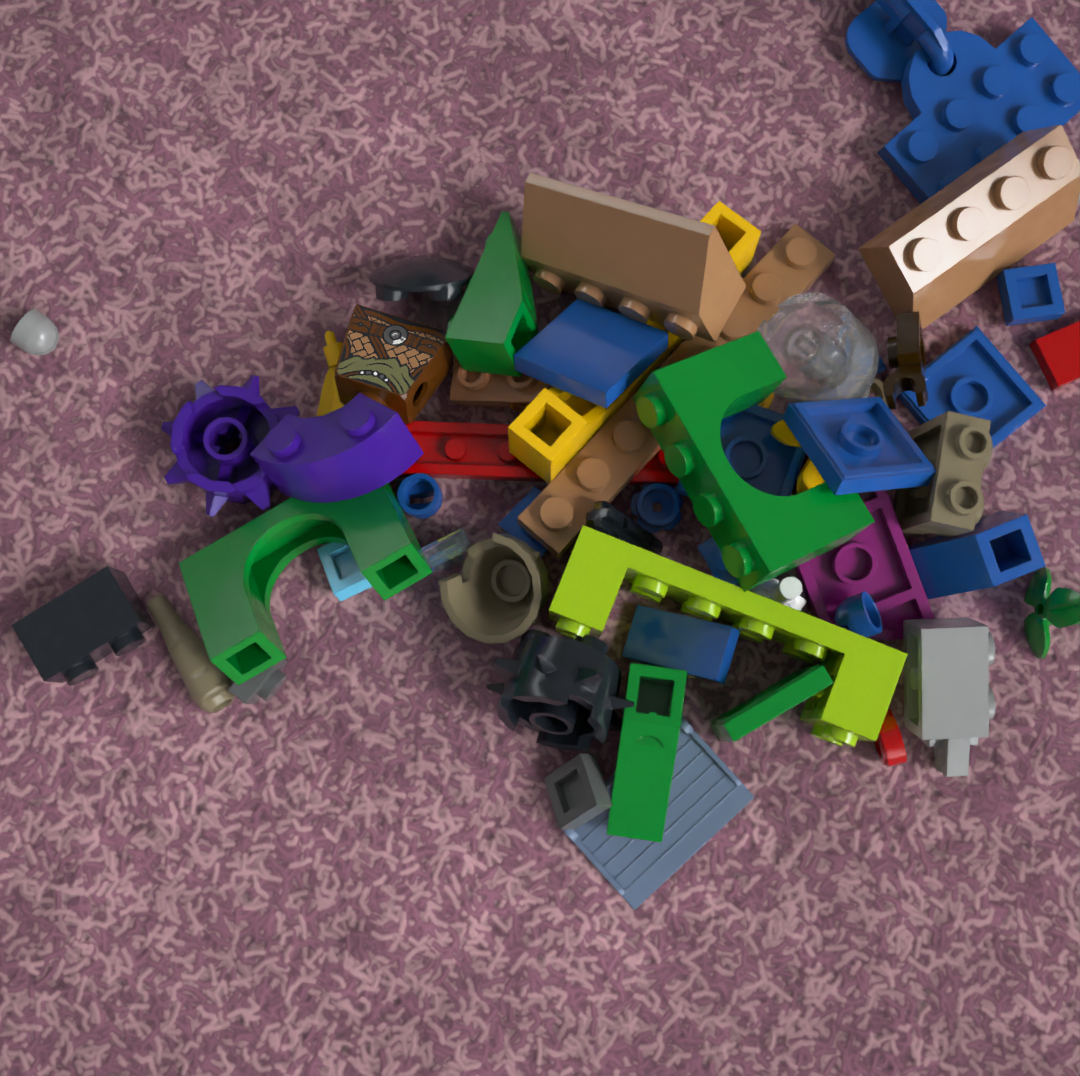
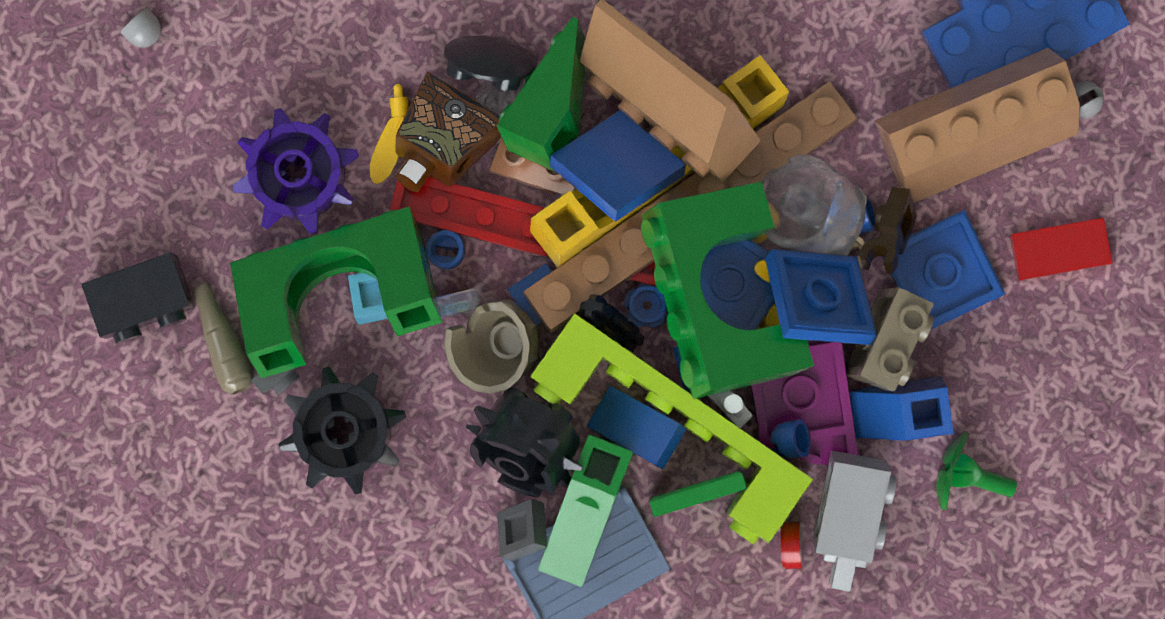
camera: 15 degrees right, 5 degrees up
dark purple brick [250,393,424,503] -> none
blue plate [996,263,1065,326] -> none
none -> black brick [278,366,406,494]

